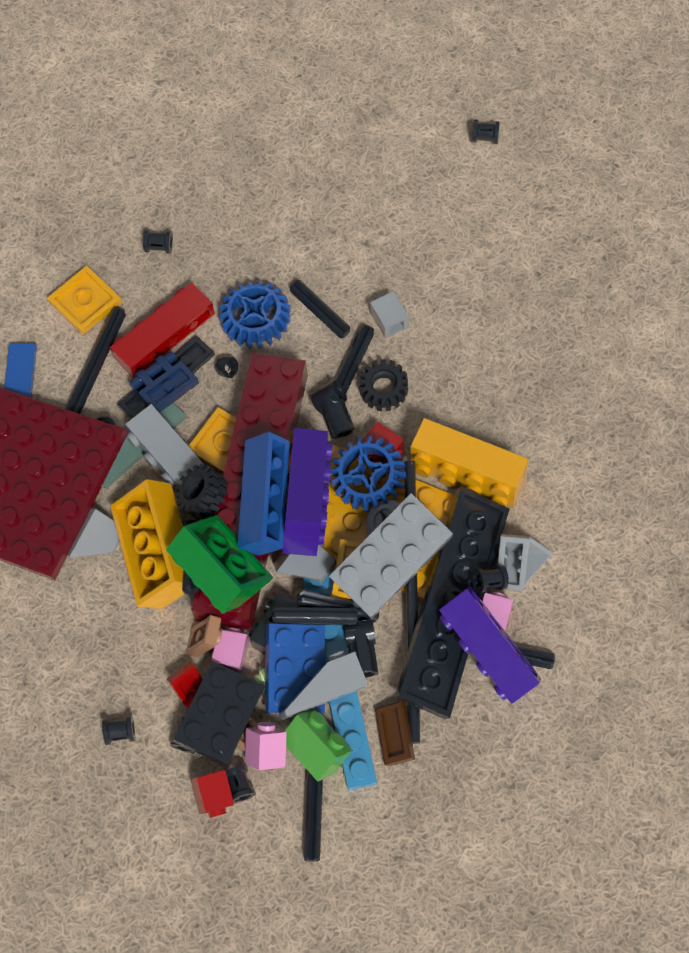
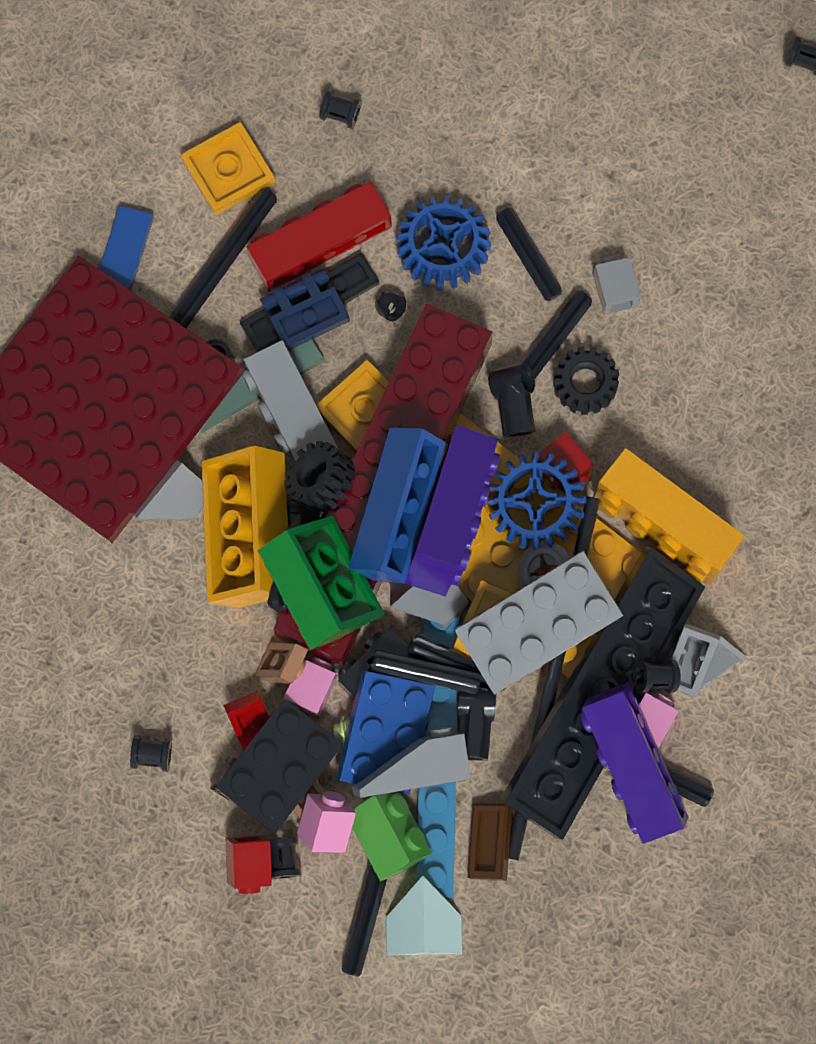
camera: 10 degrees right, 10 degrees up
none -> light aqua slope [386,876,462,955]

